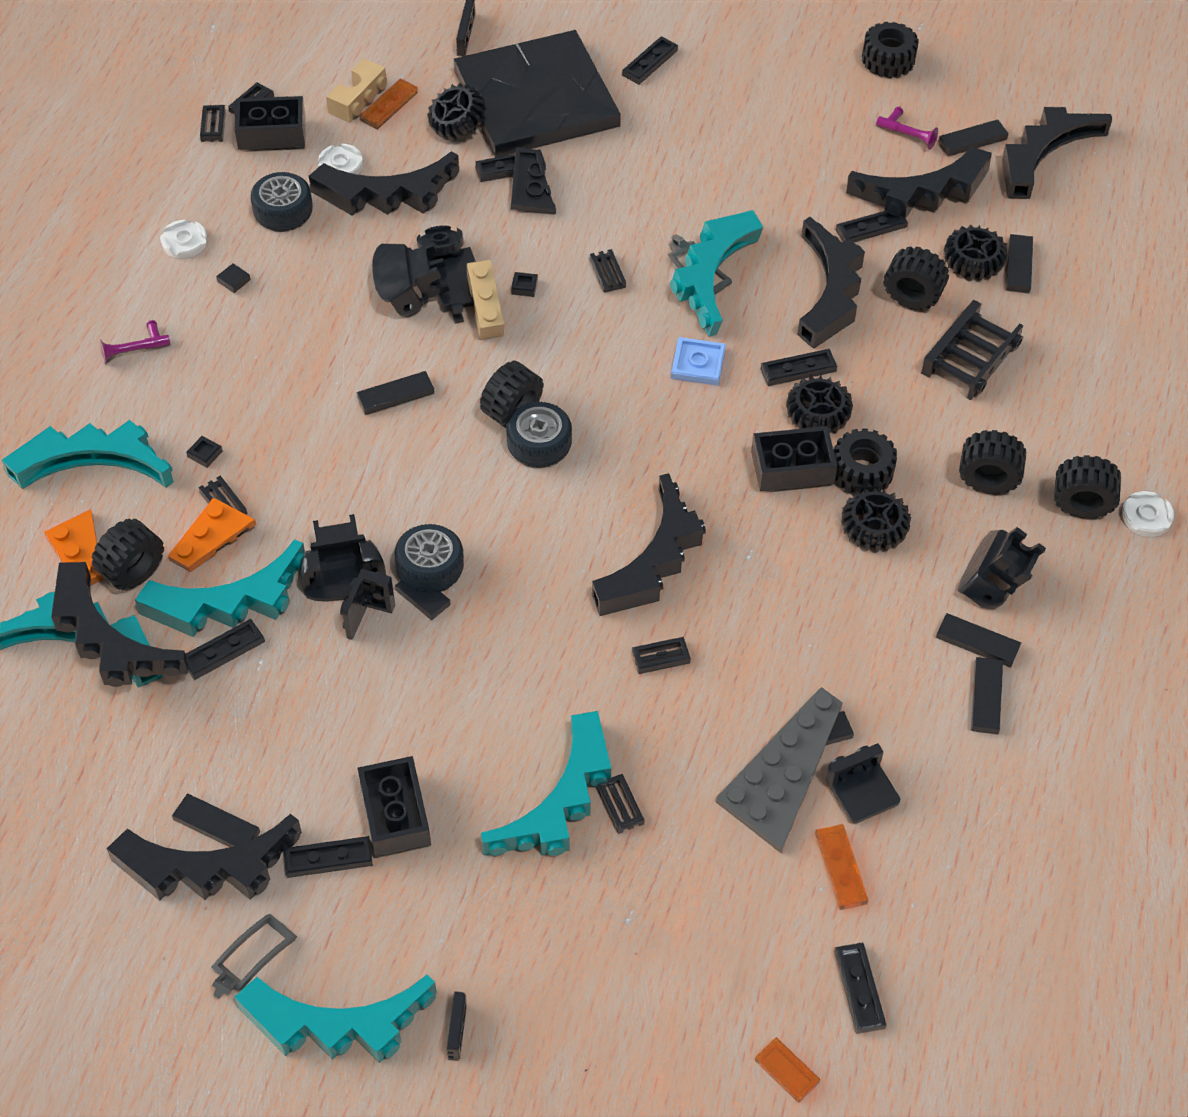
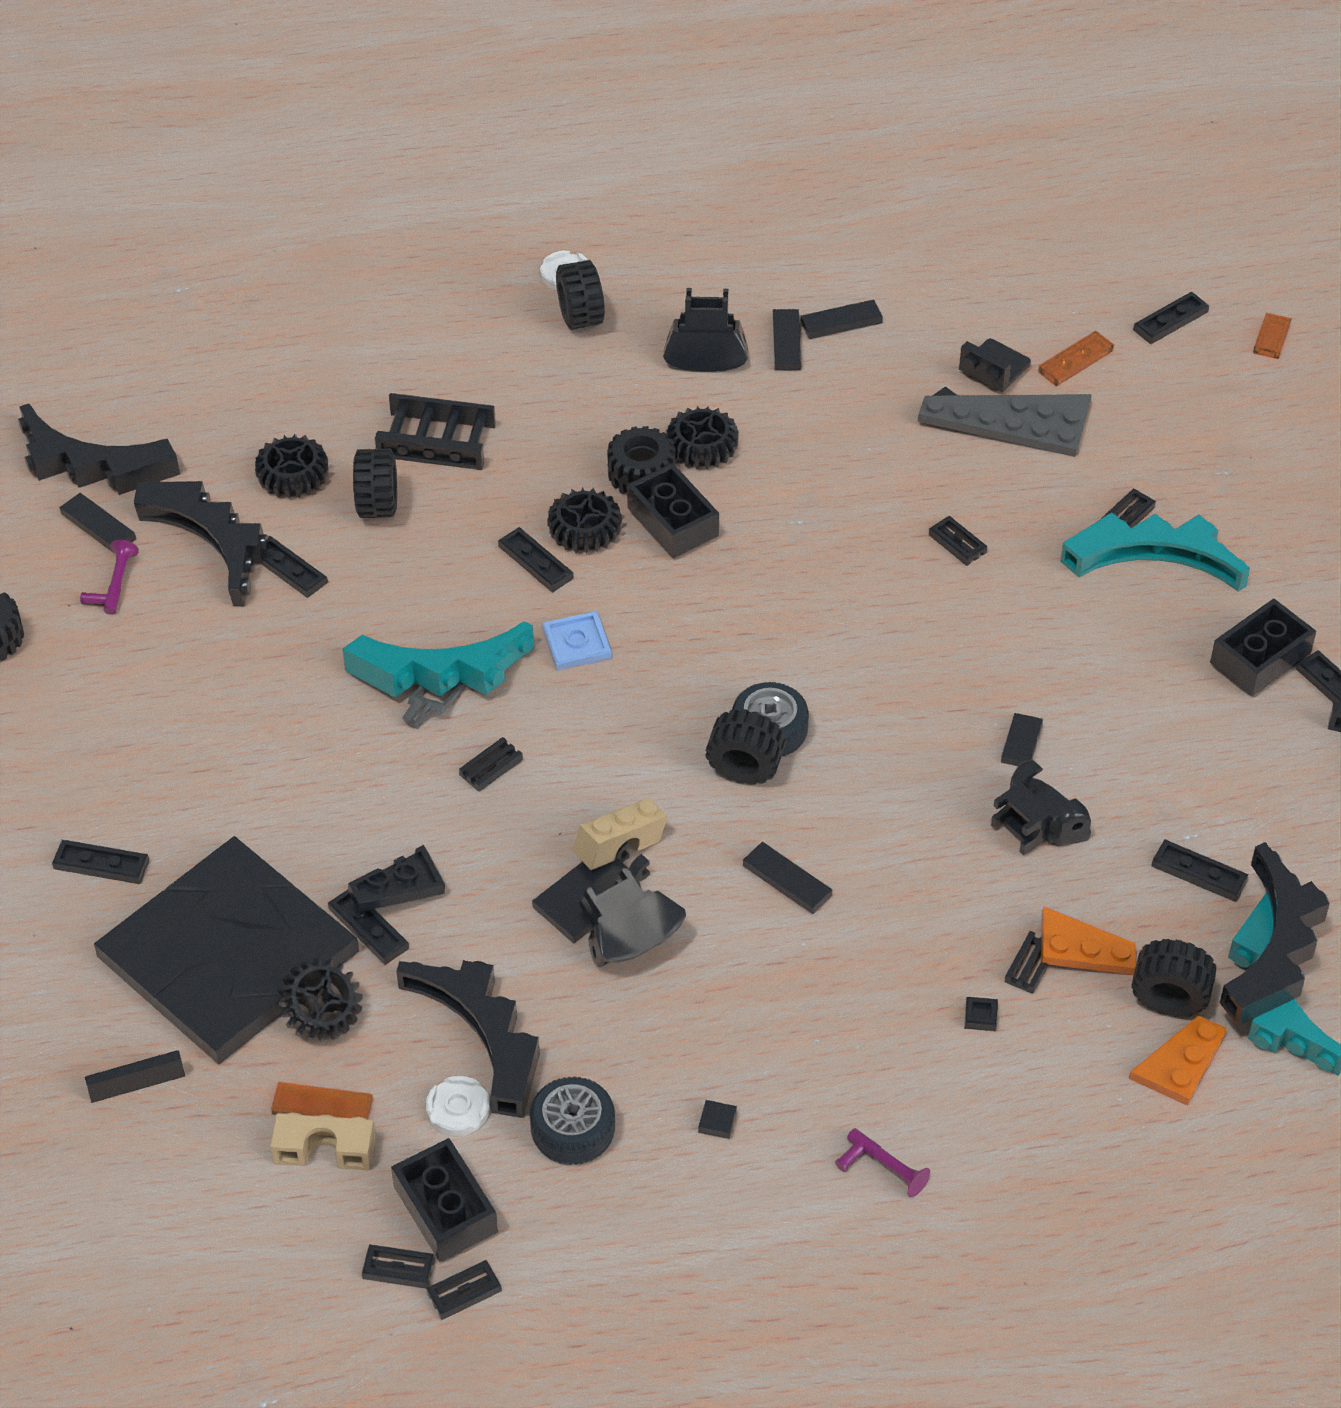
camera: 115 degrees left, 5 degrees down
teal arch [1,420,174,489] -> none
teal arch [135,539,305,637] -> none
white tile [160,220,208,259] -> none
black bracket [340,569,395,640] -> none
black wheel [394,524,464,592] -> none
black plate [417,225,464,260] -> none
black tile [511,272,538,297] -> none
black arch [592,473,706,616] -> none
black arch [797,217,865,349] -> none
black tyre [959,430,1027,494] -> none
black tile [1006,234,1033,293] -> none

